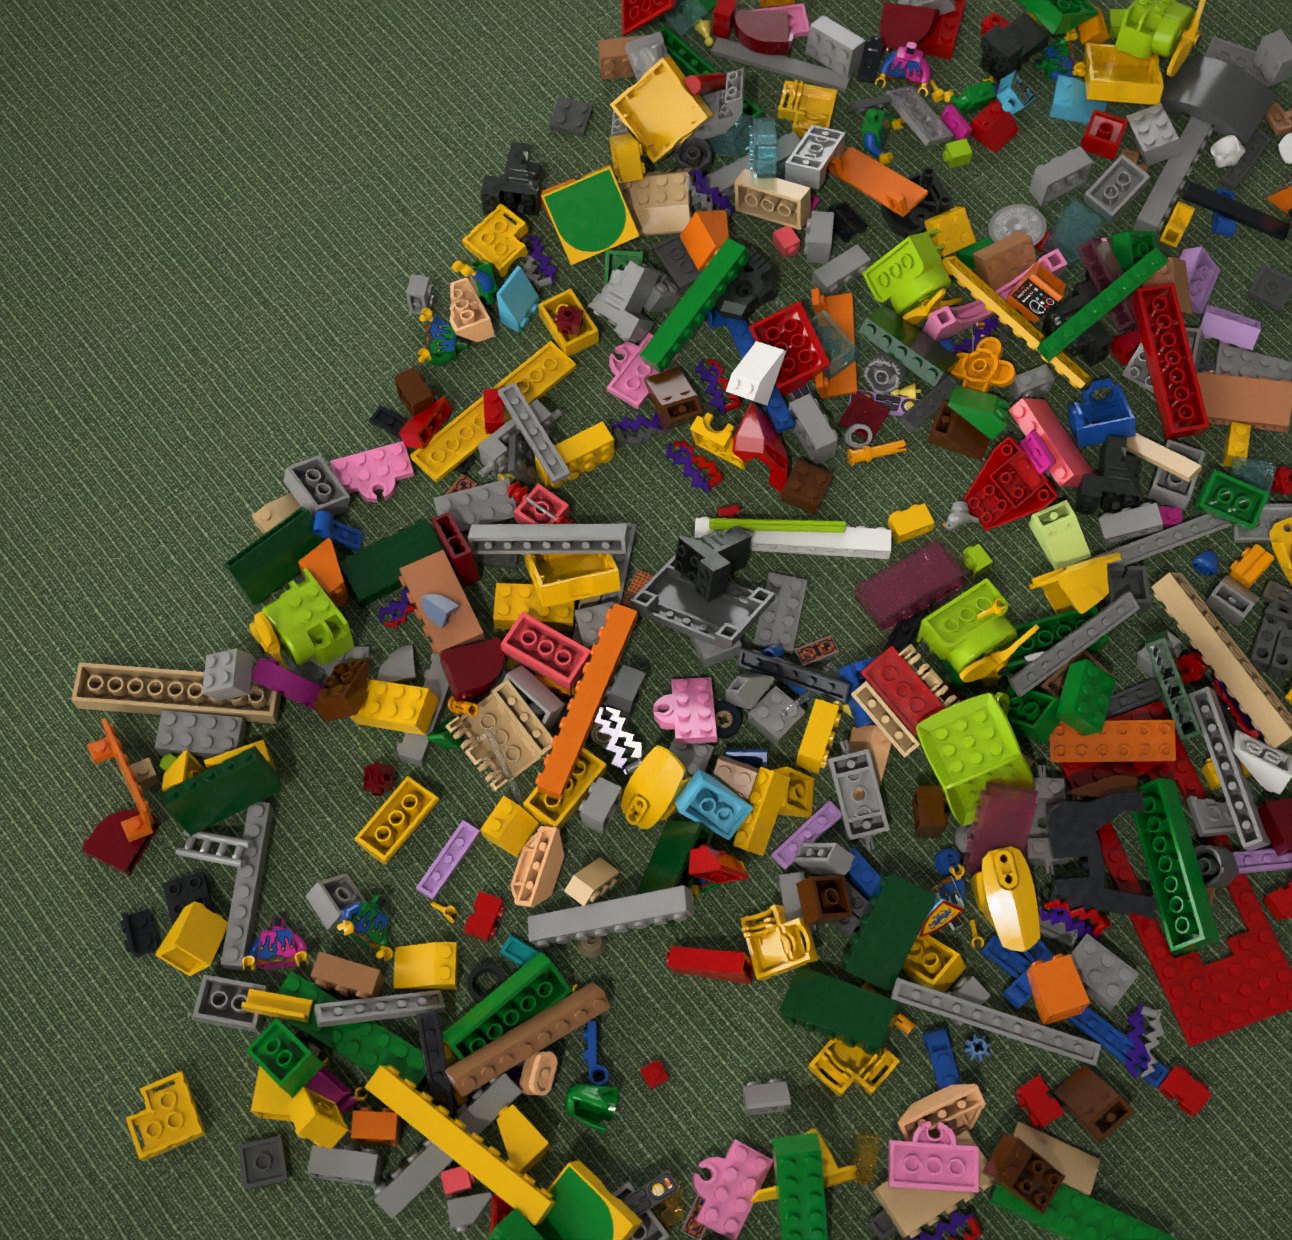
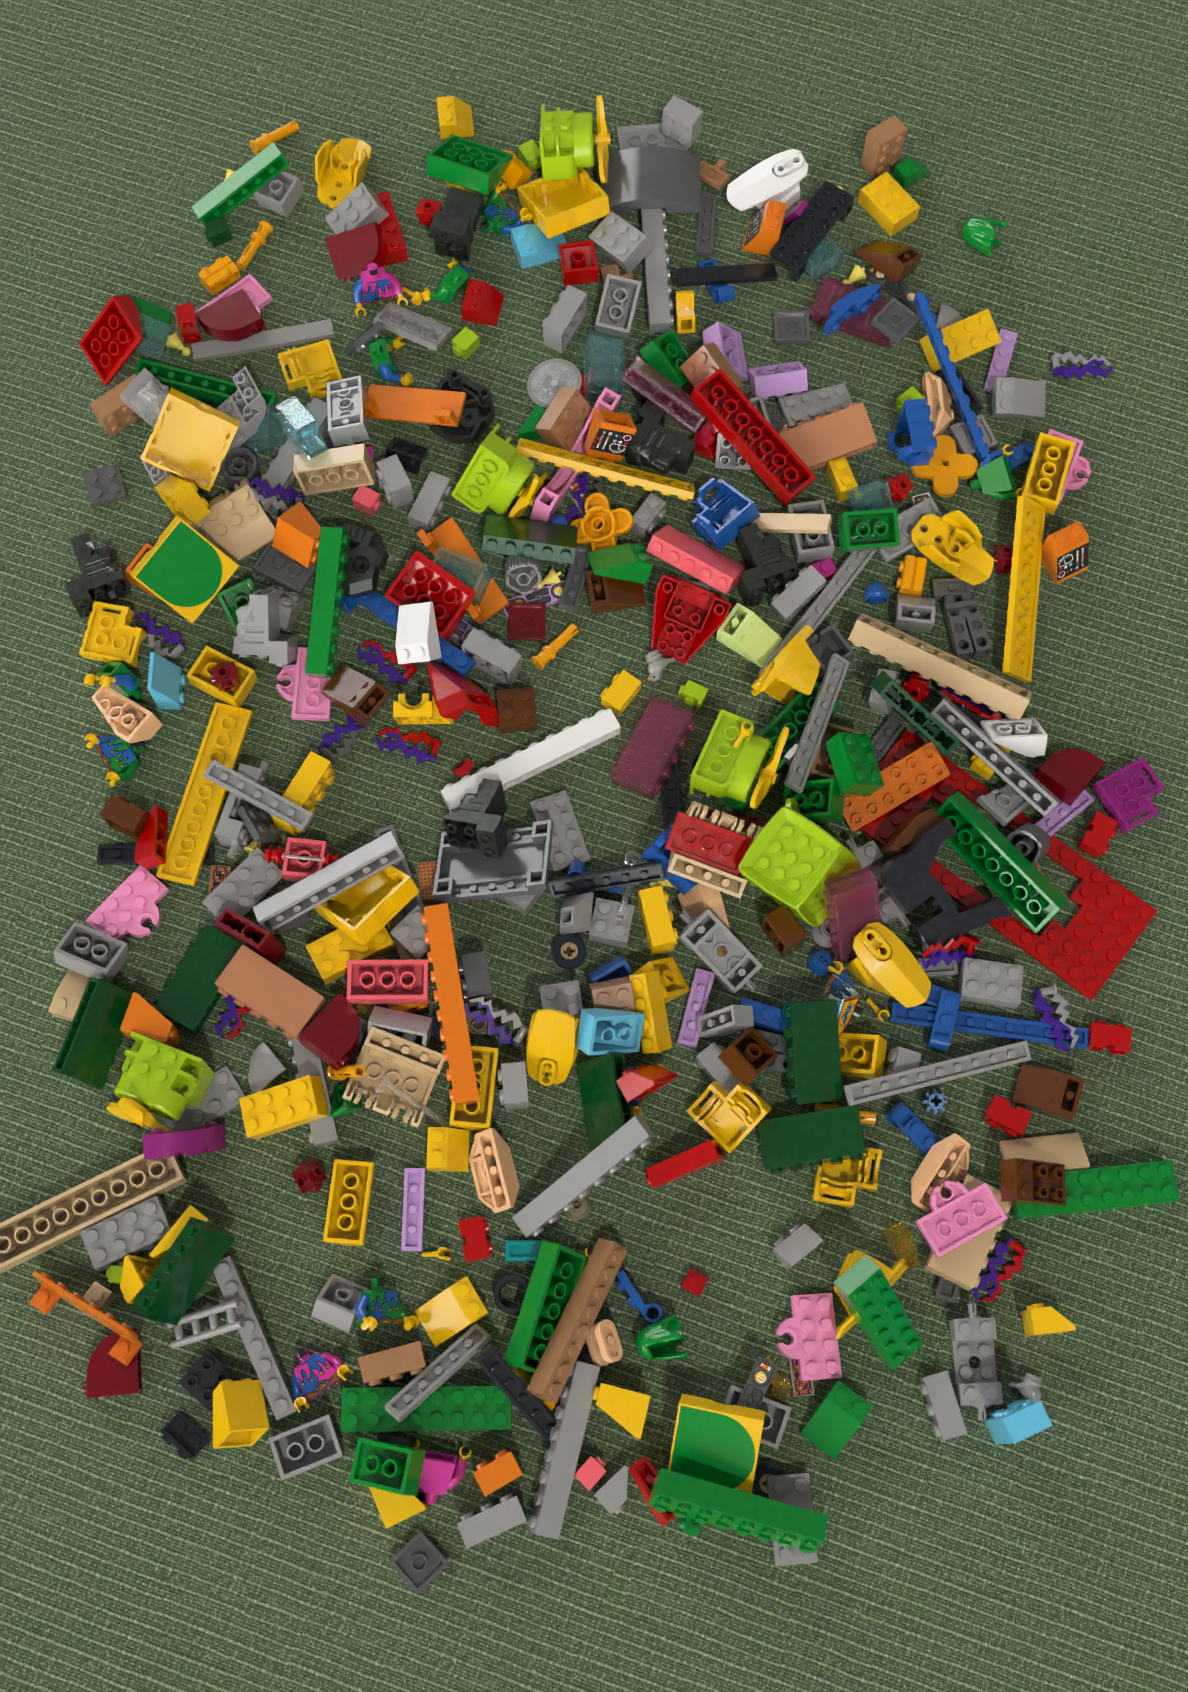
camera: 35 degrees left, 5 degrees up
yellow piece [126,1071,206,1162] -> none
light grey brick [202,648,254,701] -> none
yellow panel [241,989,314,1023] -> none
yellow brick [286,1086,348,1150] -> none
reddish brown slope [312,658,370,722] -> none
blue plate [313,511,363,552] -> none
yellow brick [365,1065,556,1225] -> none
light grey brick [406,274,435,316] -> none
sand blue brick [421,594,459,628] -> none
red brick [483,389,505,434] -> none
tan brick [564,857,620,906] -> none
bright pink plate [653,677,717,744] -> none
red brick [683,73,726,95] -> none
lime axle [709,518,846,533] -> none
tile [794,635,839,667] -> none
light grey brick [805,15,865,78] -> none
light grey piece [844,423,873,449] -> none
black hinge [857,34,884,84] -> none
yellow brick [924,207,976,257] -> none
dark pink plate [940,104,973,140] -> none
medium azure torso [996,70,1035,115] -> none
dark pink plate [1020,431,1056,475] -> none
orange slope [1027,954,1090,1026] -> none
green brick [1036,246,1169,362] -> none
white hair [1210,135,1245,168] -> none

